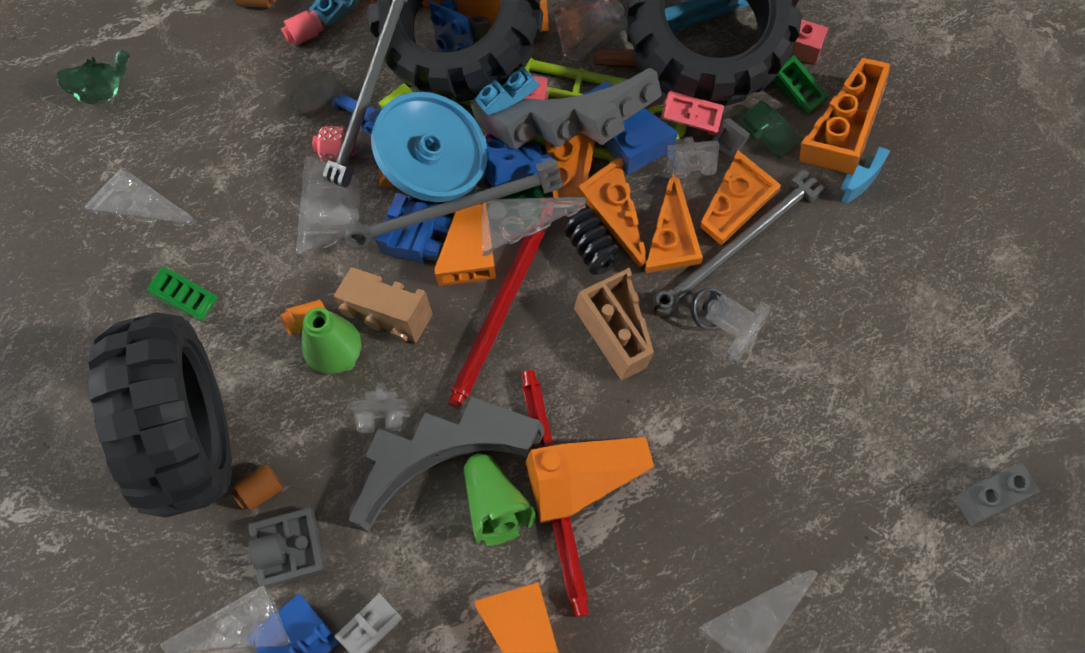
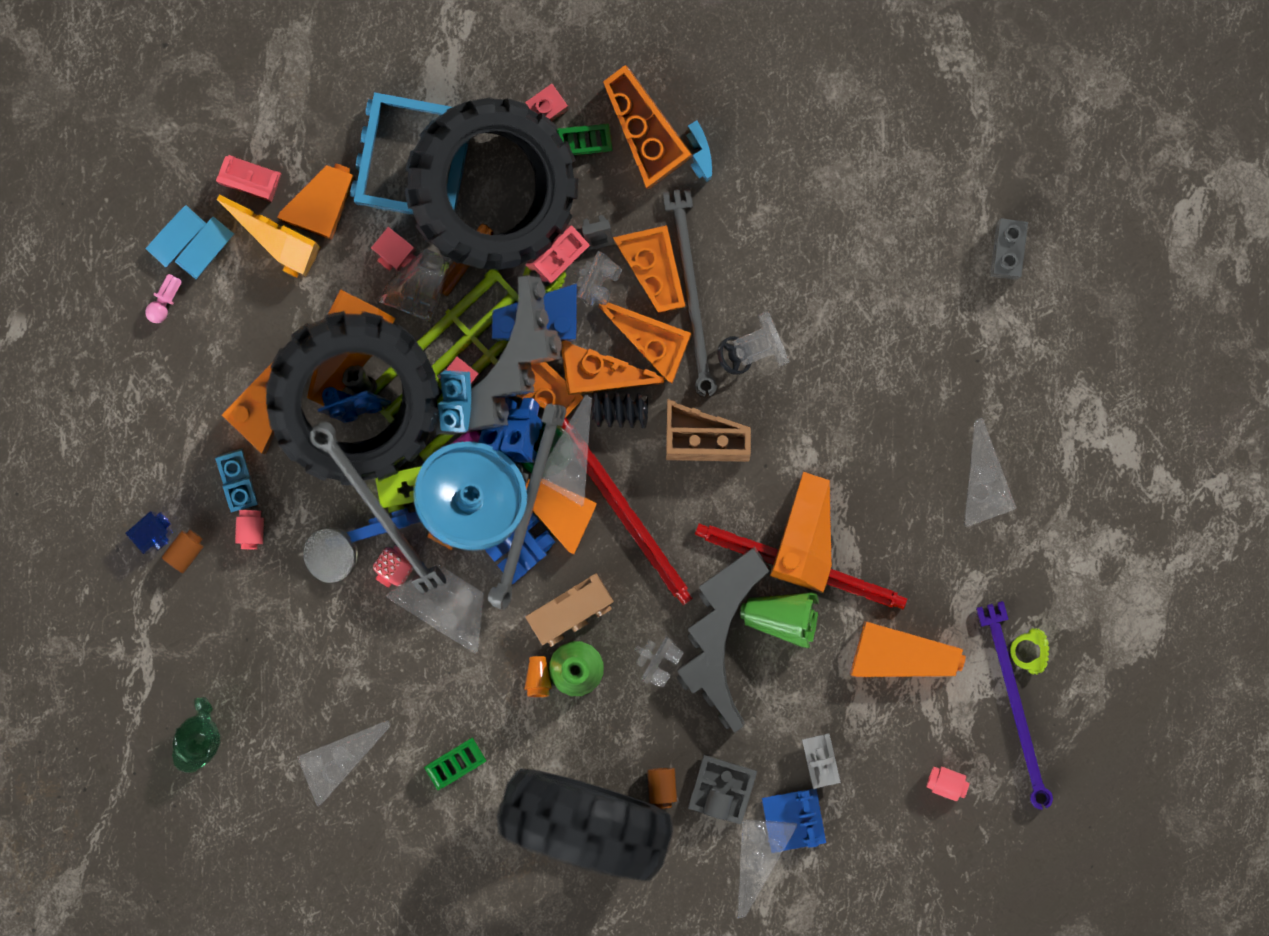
camera: 65 degrees left, 20 degrees up
clear green slope [740,100,803,159] -> none

